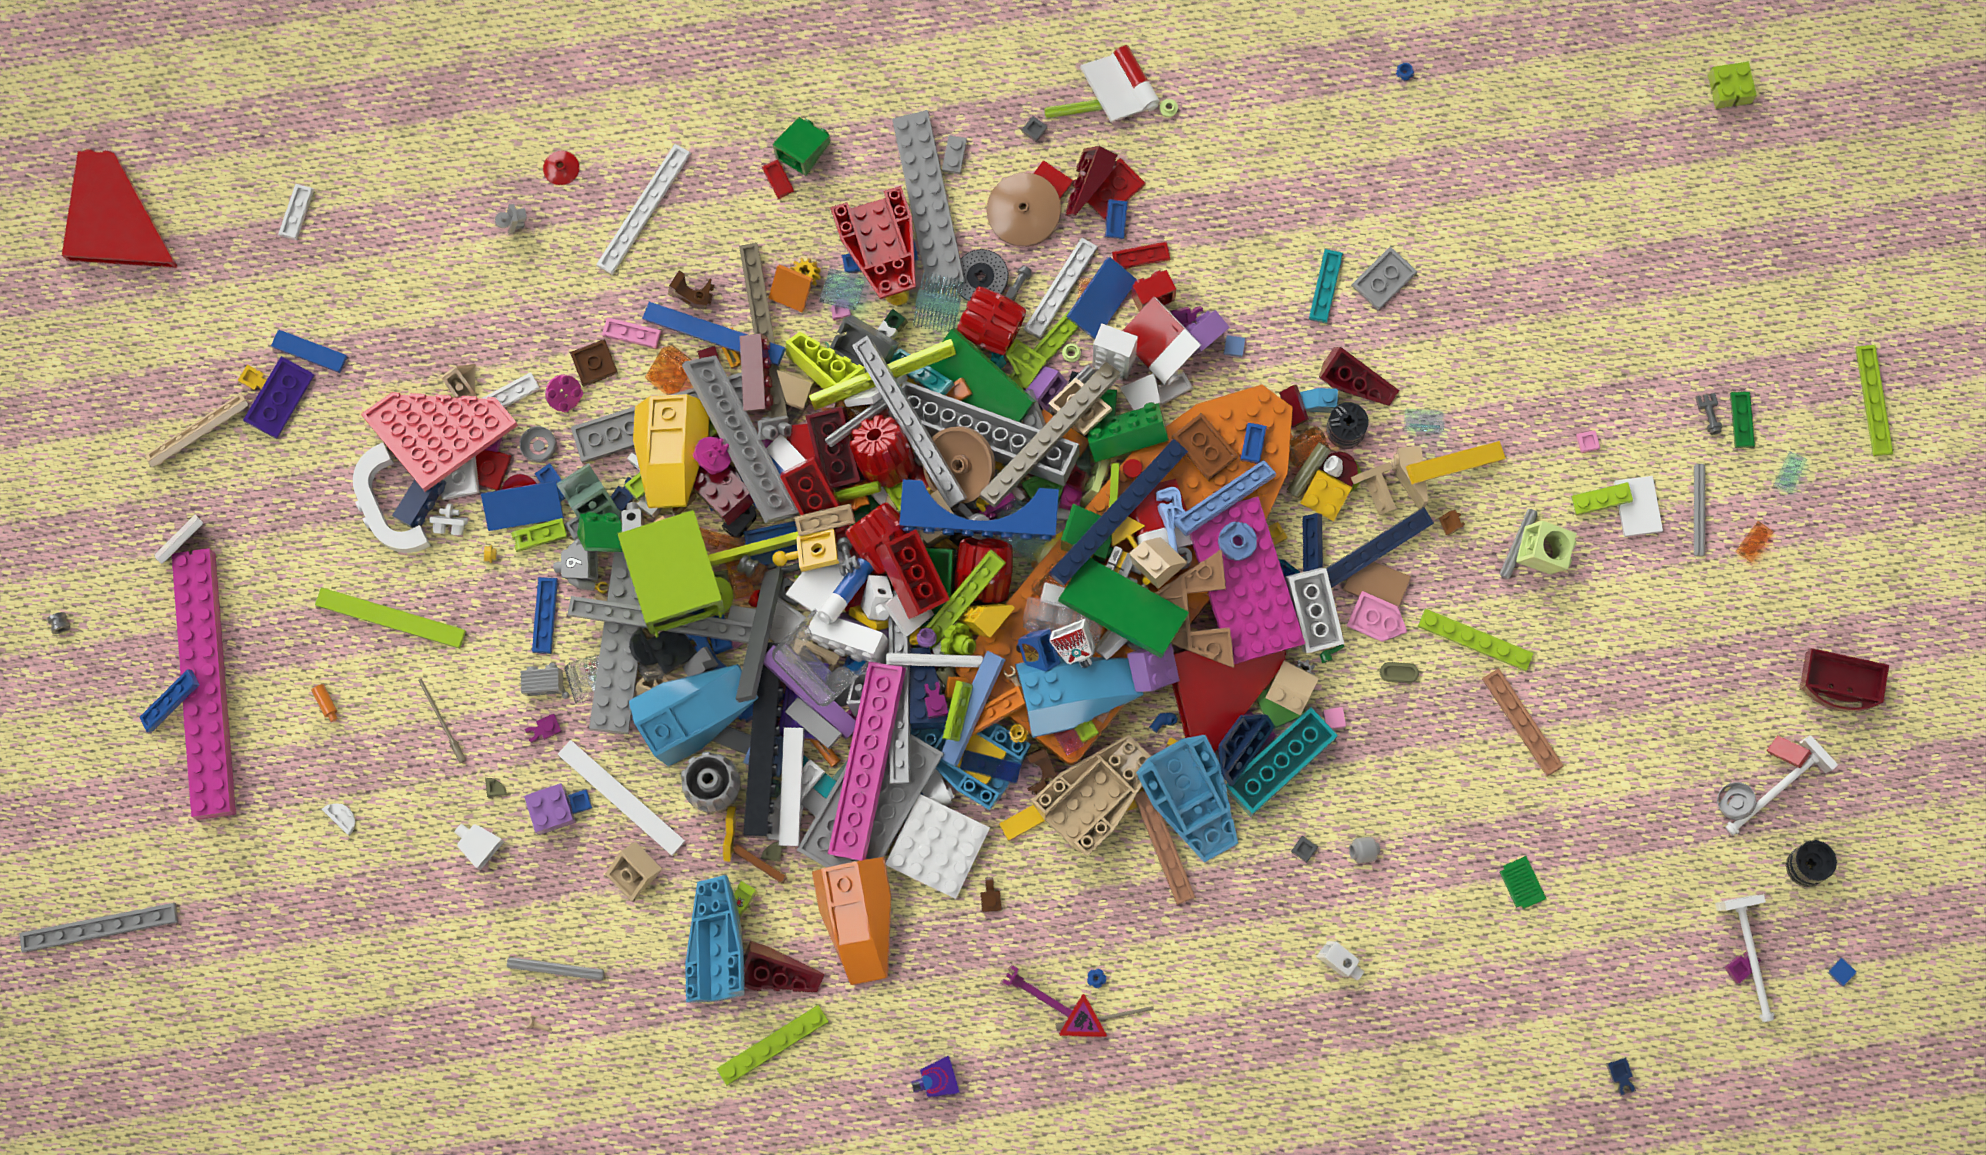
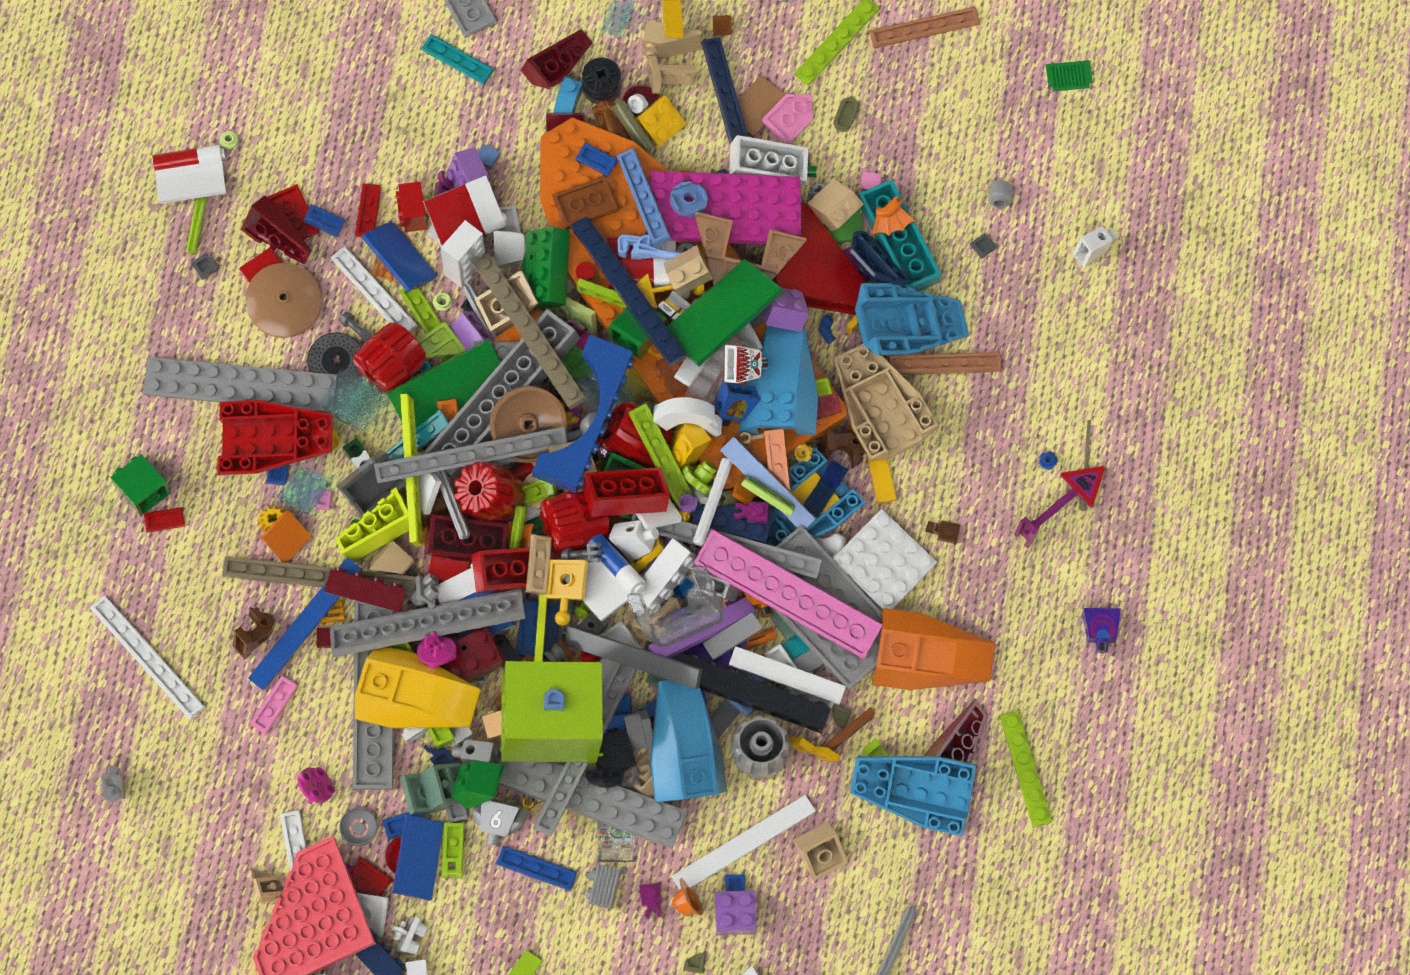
camera: 80 degrees left, 5 degrees down
yellow plate [484,545,497,563] -> none
red dish [543,151,580,185] -> none
reddish brown tile [570,339,618,387] -> none
clear orange bracket [645,345,692,395] -> none
light grey plate [942,135,967,174] -> none
dark blue plate [1302,513,1323,572] -> none
dark blue plate [1606,1057,1636,1096] -> none
none -> medium blue tile [544,689,564,711]
none -> white arch [653,397,722,437]
none -> orange piece [672,878,703,916]
none -> orange arm [872,196,915,236]

